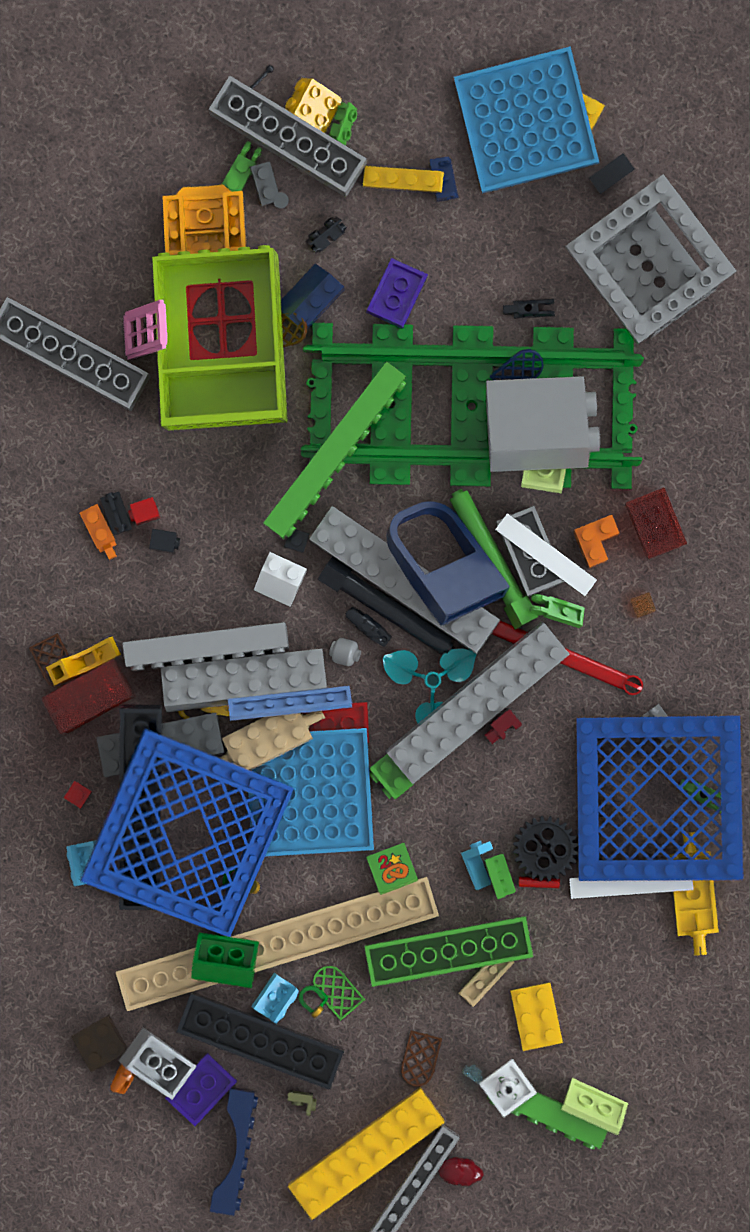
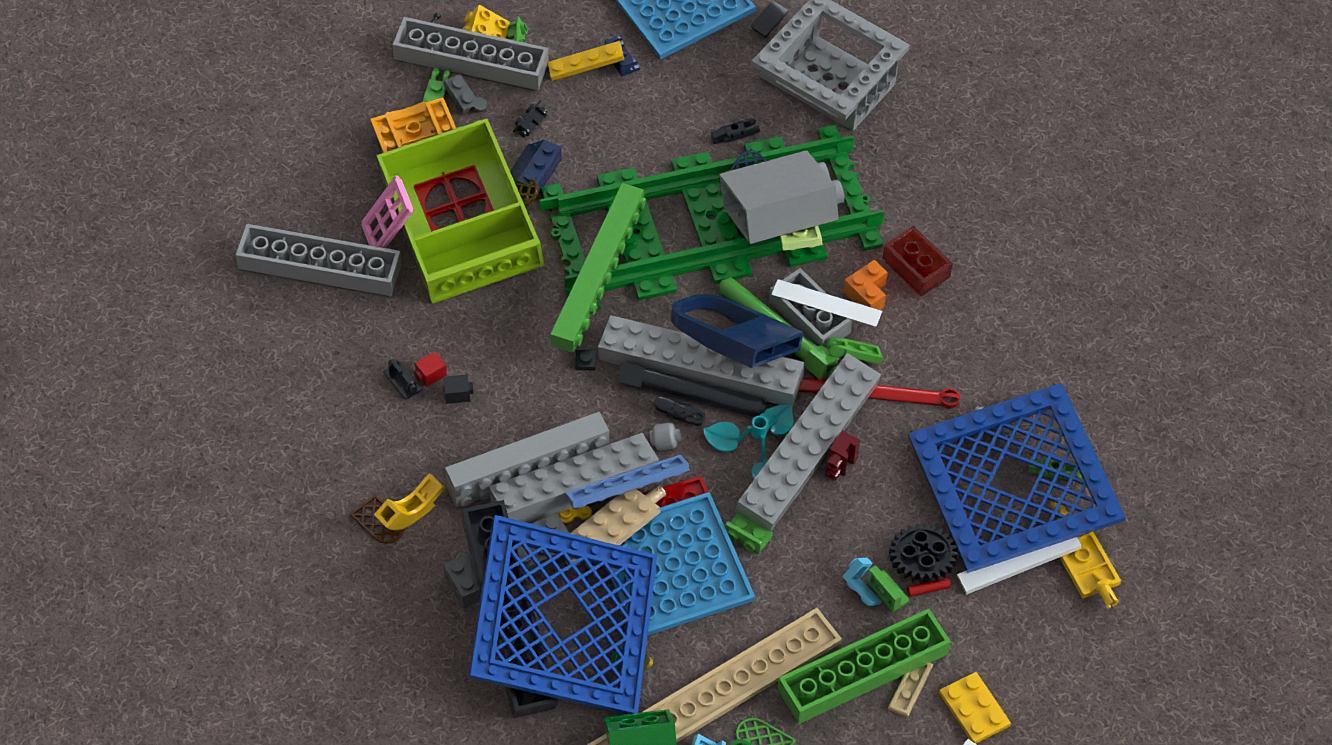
camera: 25 degrees left, 30 degrees down
clear red brick [41,659,137,735] -> none
red plate [64,781,92,809] -> none
medium azure bracket [67,840,97,886] -> none
orange hinge [80,504,117,560] -> none
white slope [254,552,307,607] -> none
dark purple plate [366,258,428,329] -> none
bright green tile [366,843,418,895] -> none
clear orange tile [630,592,656,618] -> none

